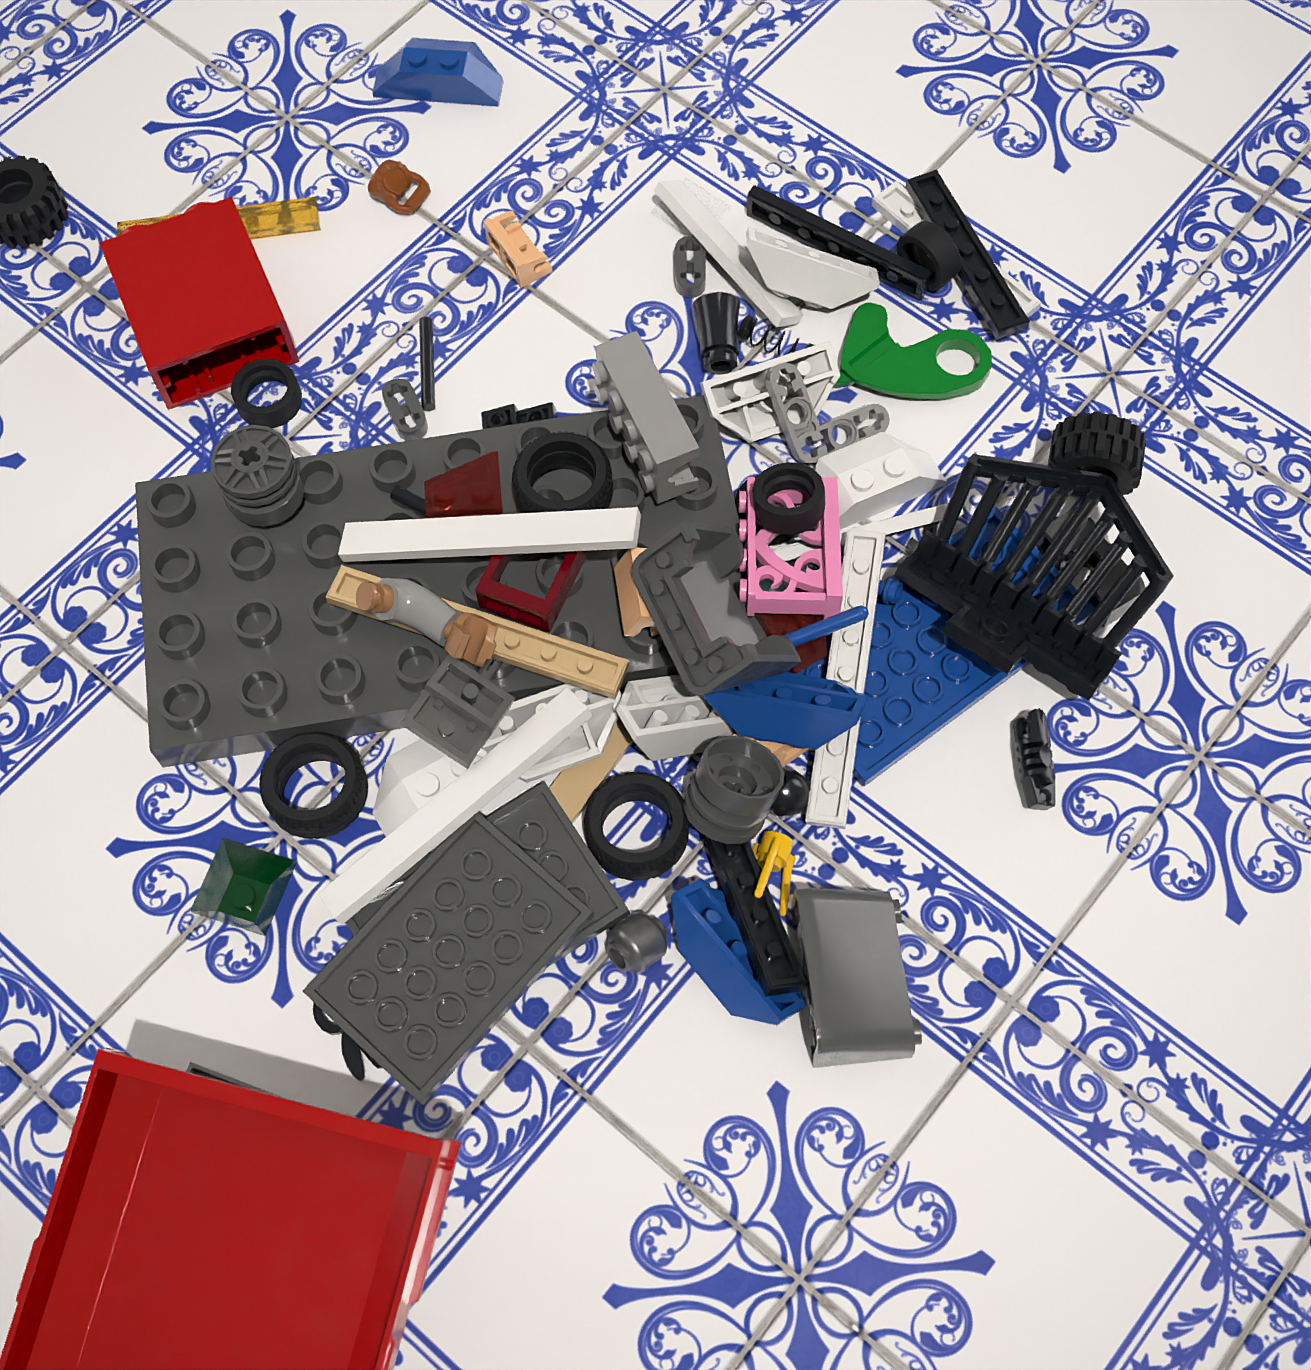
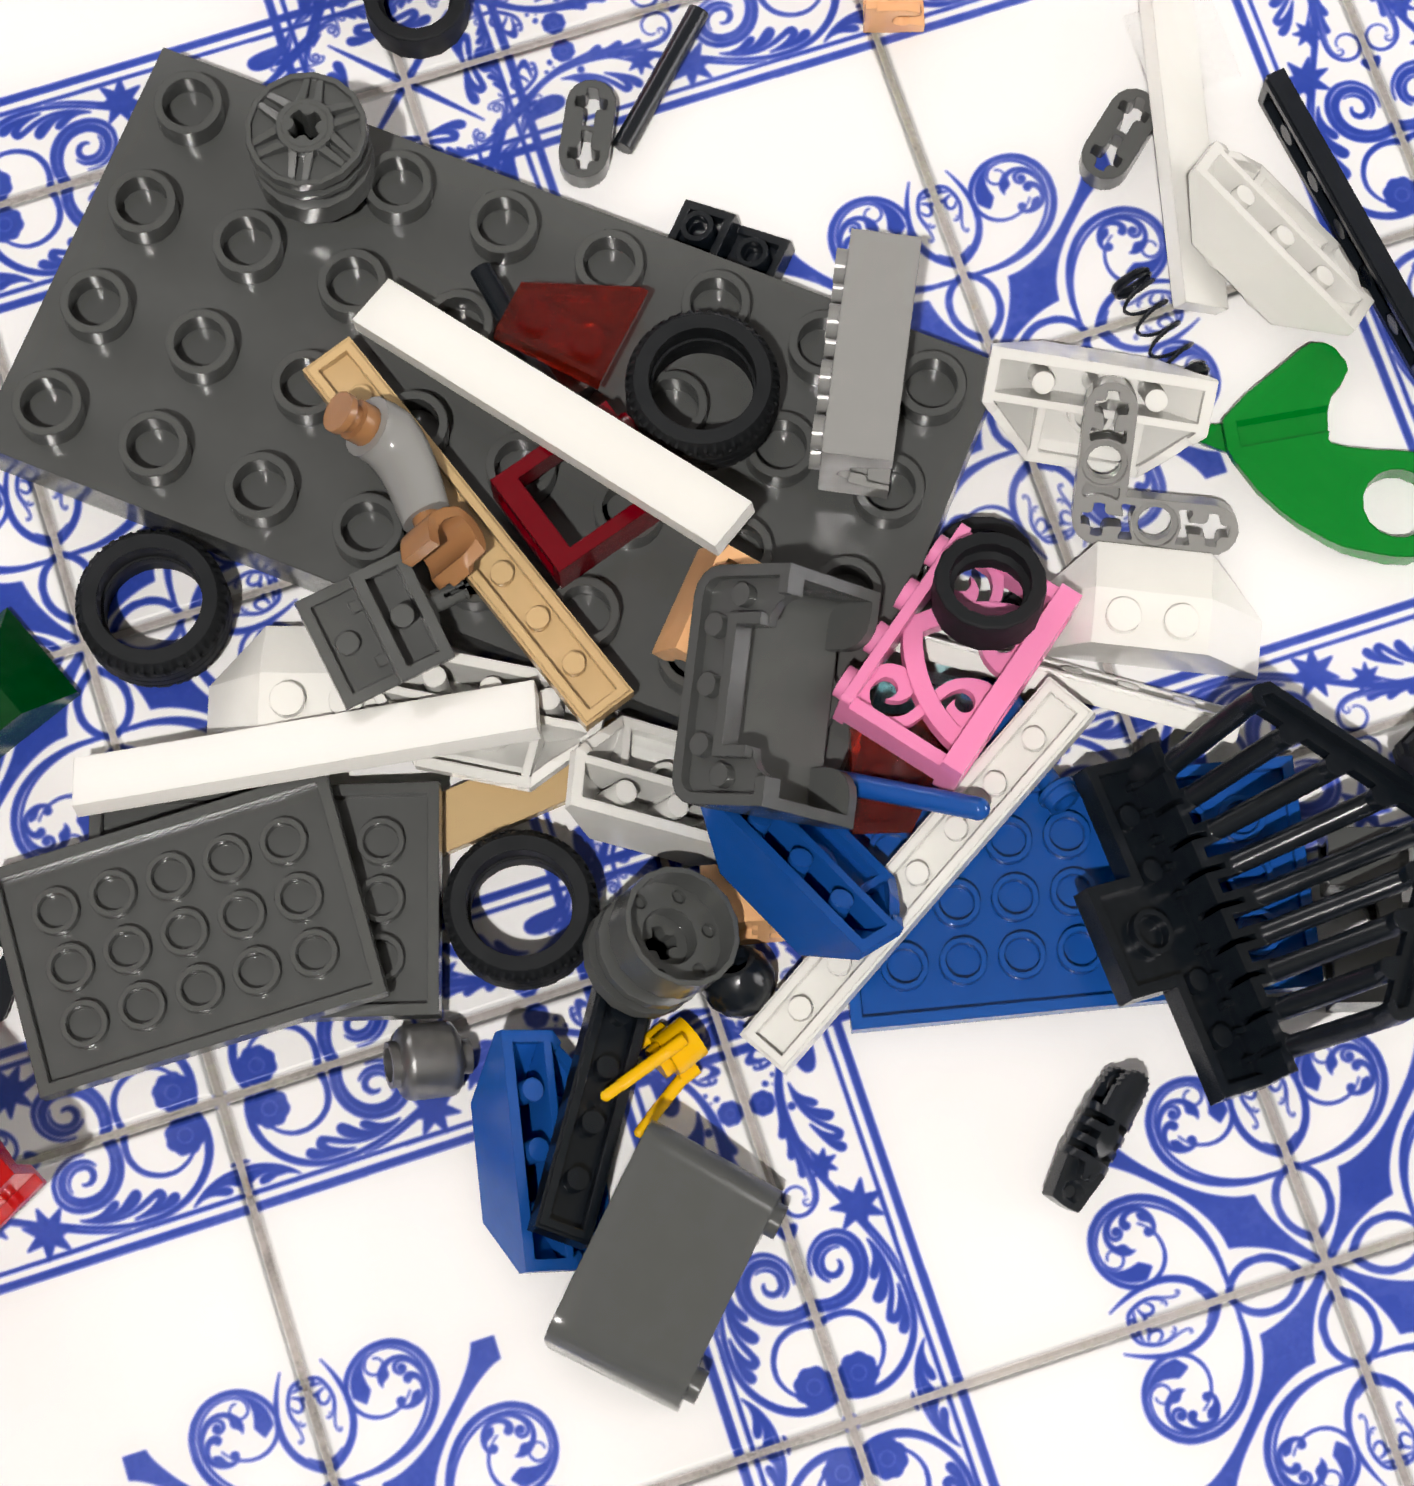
camera: 30 degrees right, 10 degrees up
black plant [692,292,740,375] -> none

